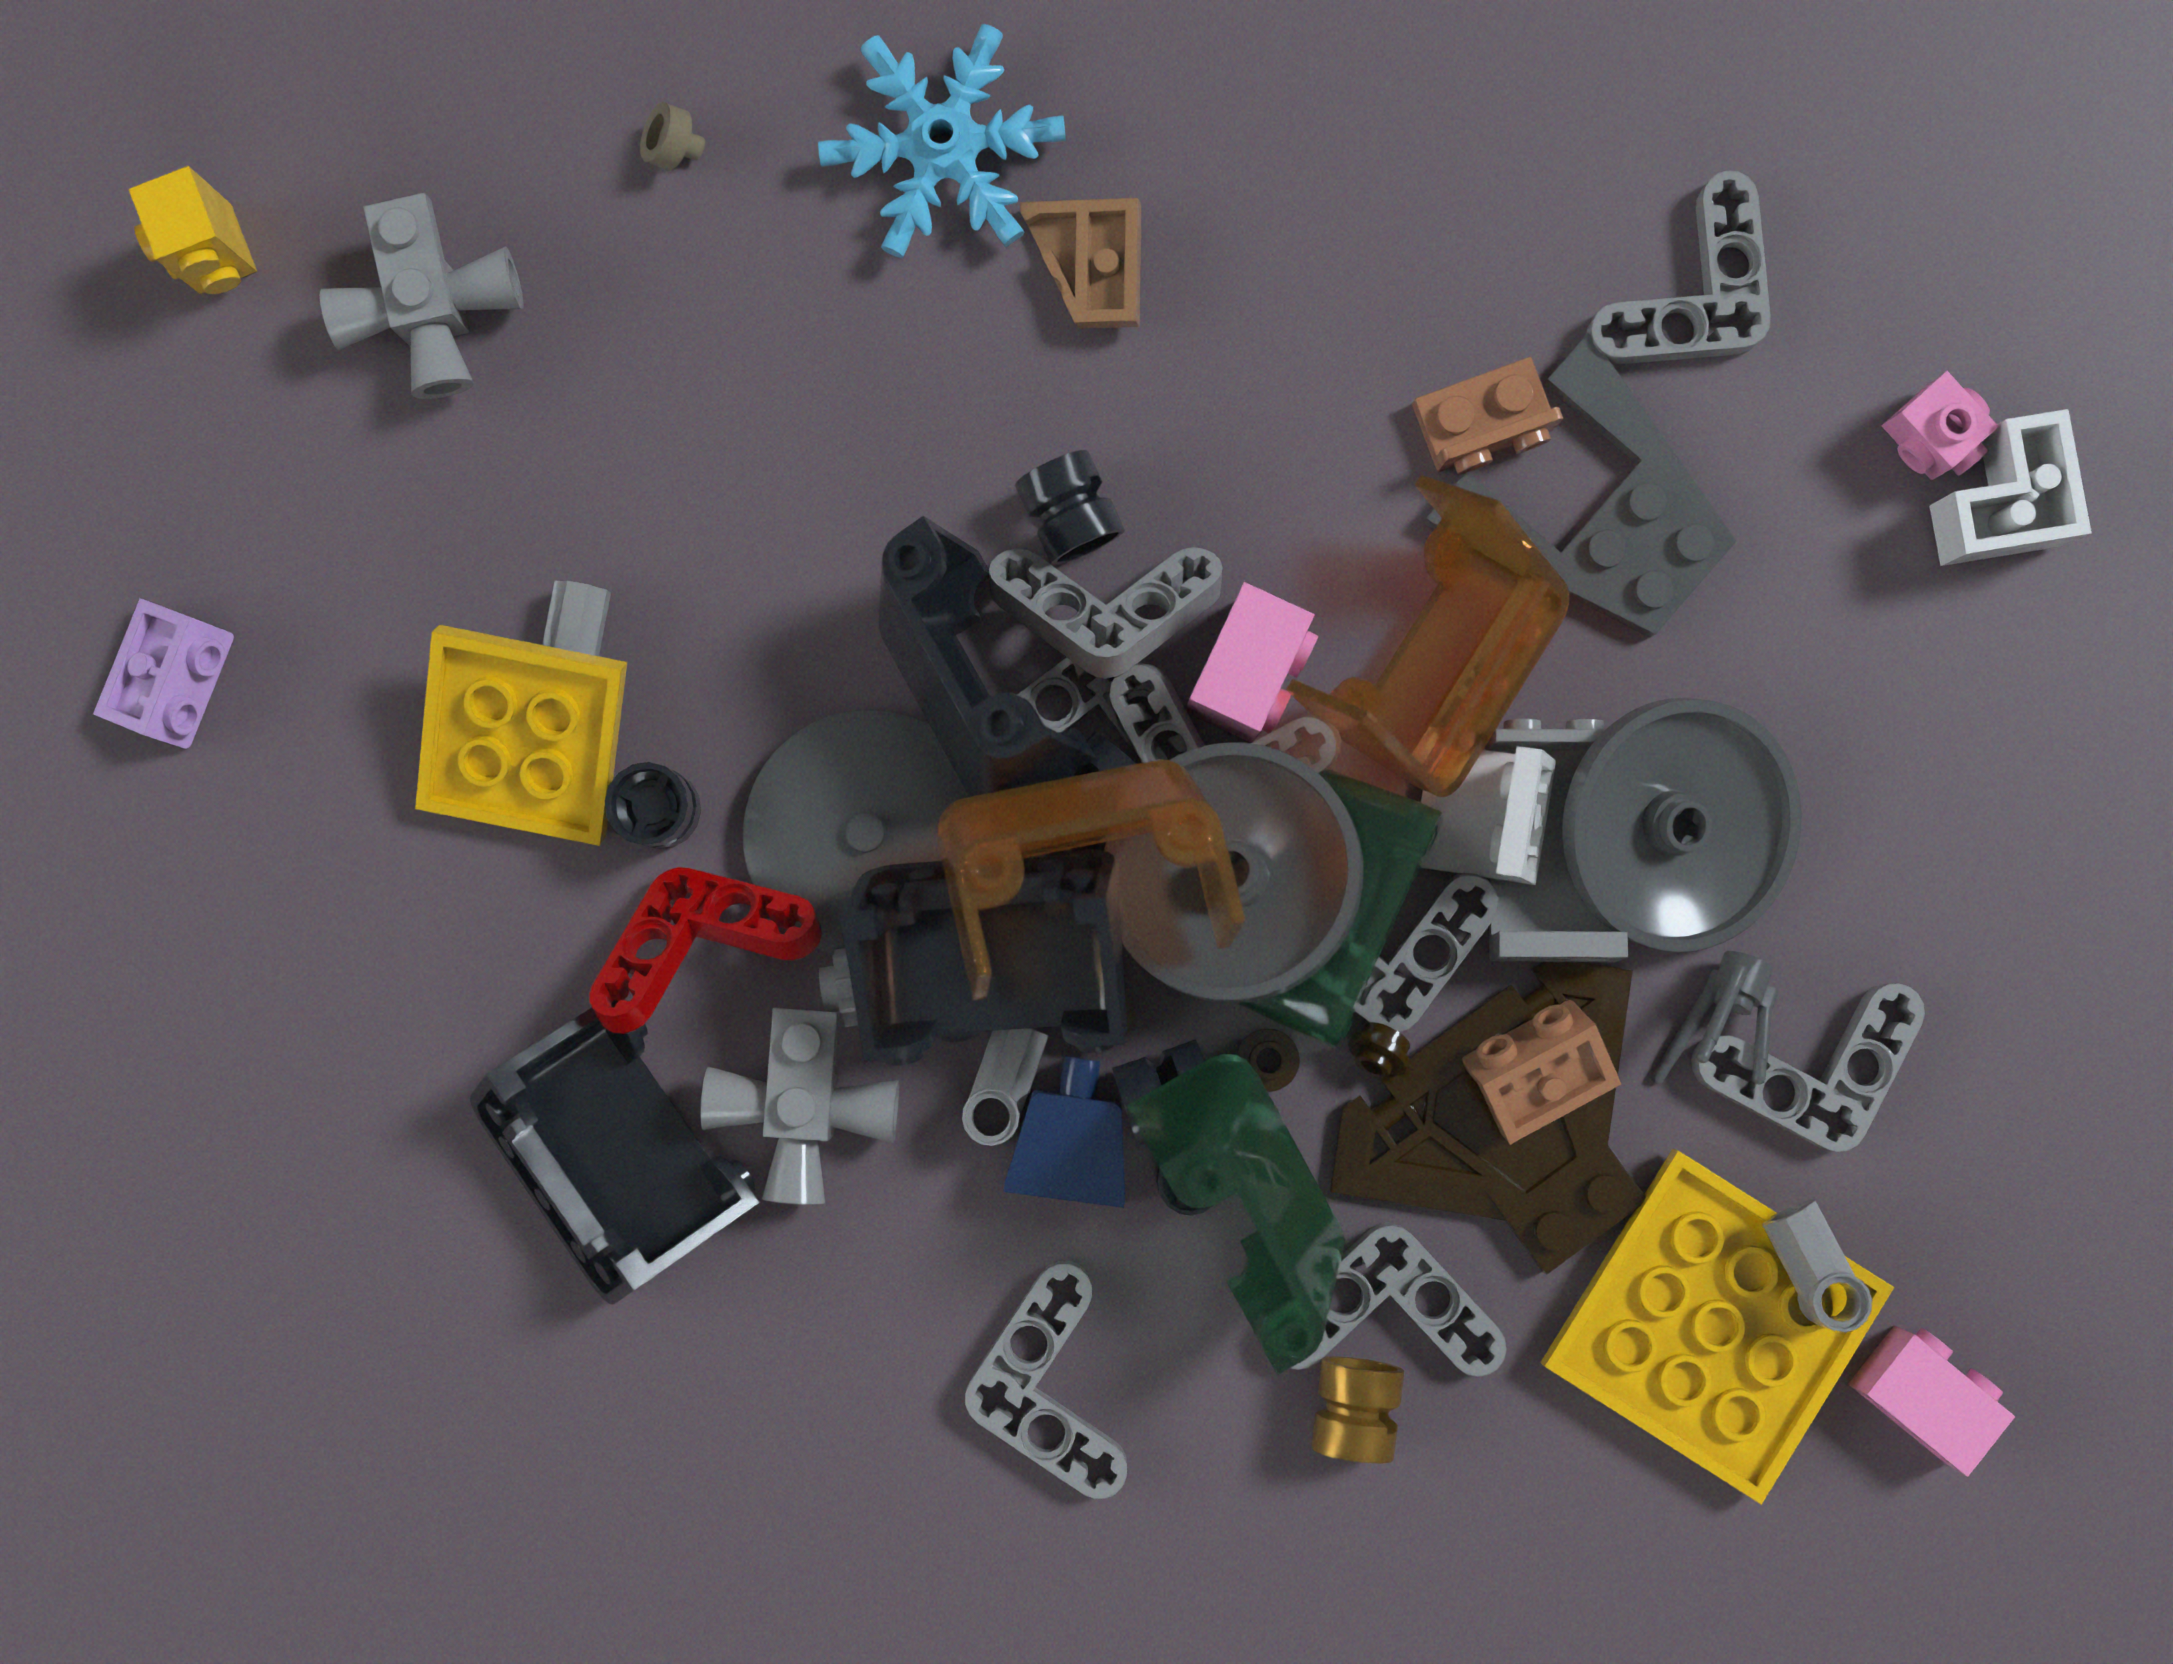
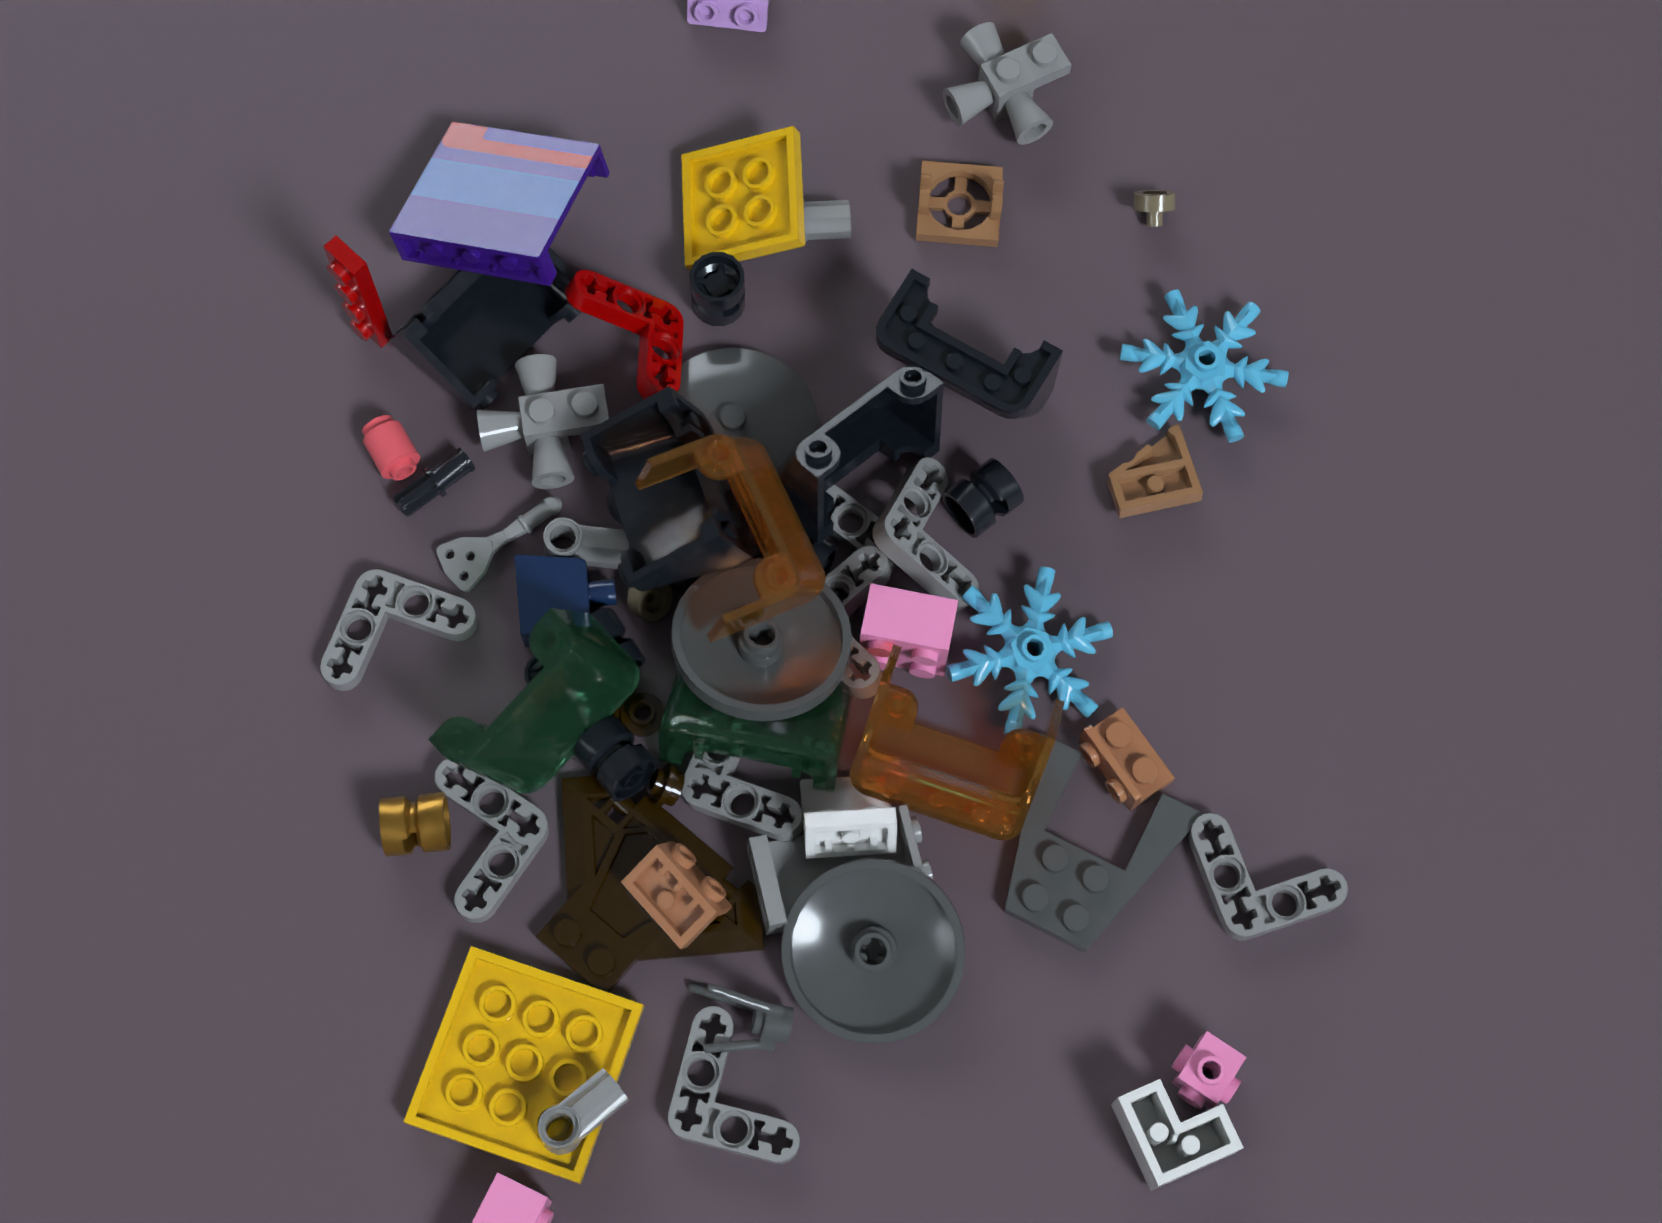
camera: 75 degrees right, 15 degrees down
none -> red plate [323,235,393,348]
none -> coral brick [362,415,420,481]
none -> panel [389,122,610,286]
none -> black axle [393,447,475,516]
none -> light grey piece [436,496,562,592]
none -> black wheel [574,716,658,802]
none -> black windscreen [876,269,1063,419]
none -> medium nougat piece [916,161,1004,247]
none -> medium azure piece [945,567,1113,737]

